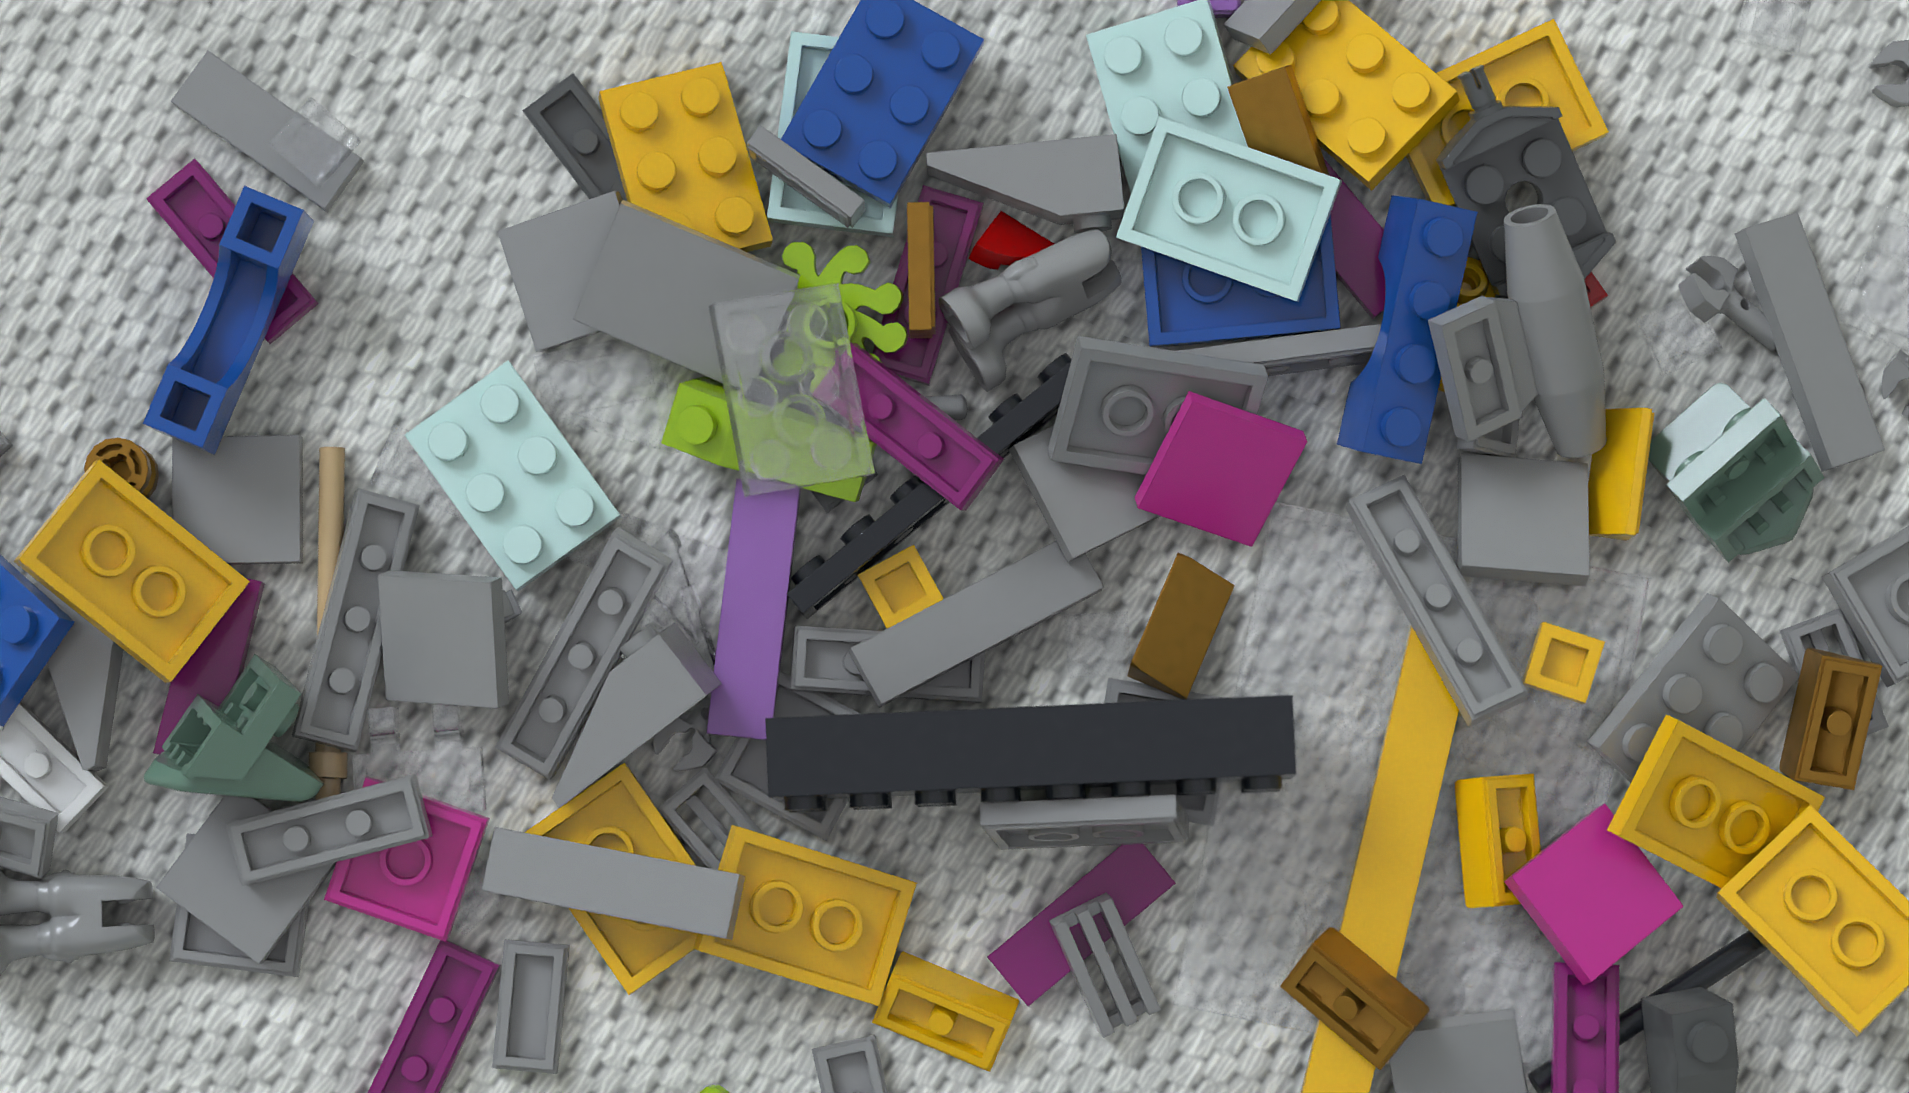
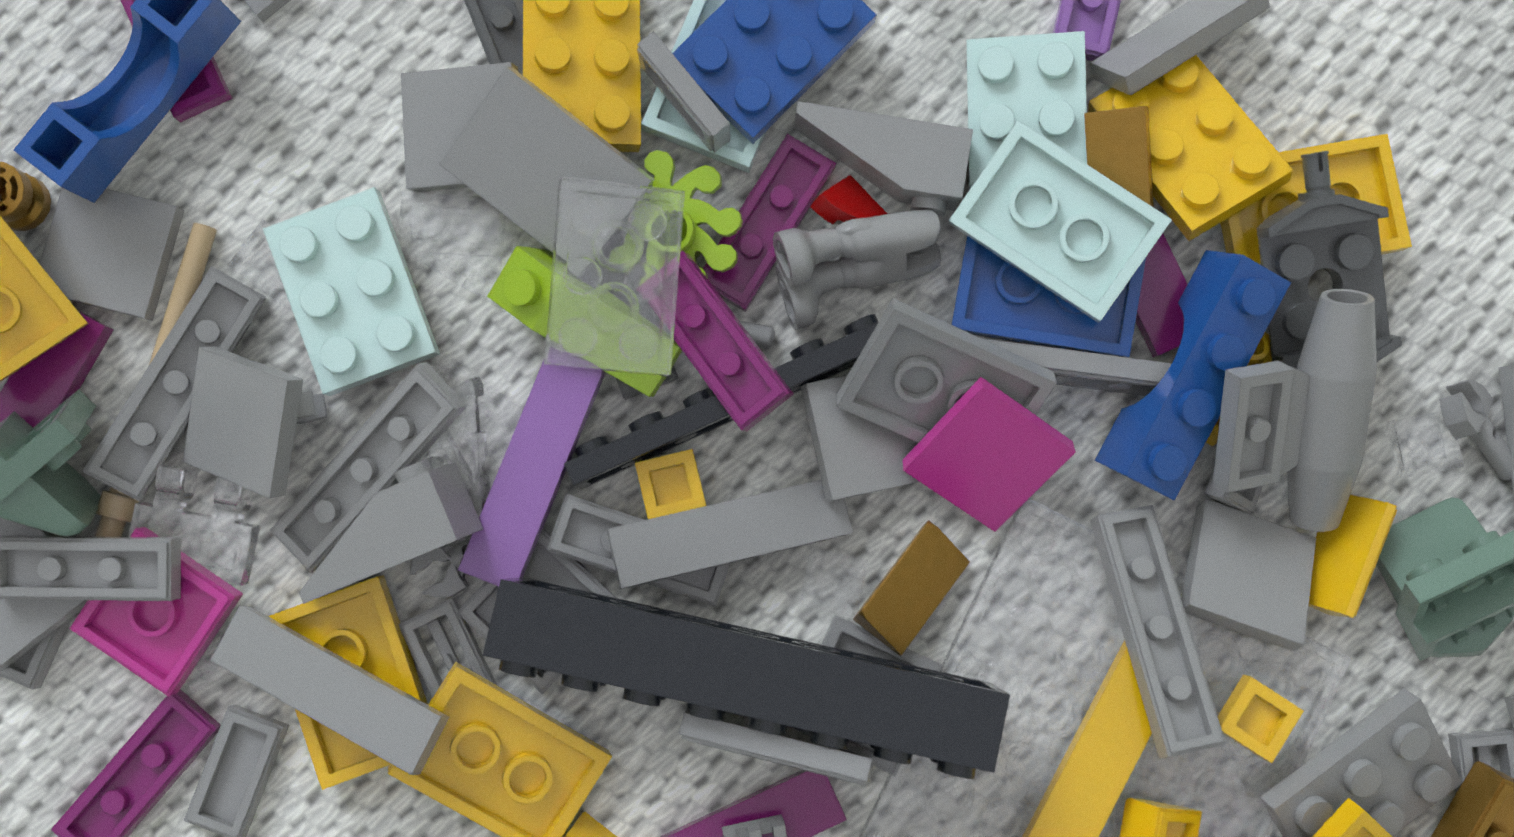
camera: 10 degrees right, 0 degrees up
pearl gold tile [907,202,936,338] -> none

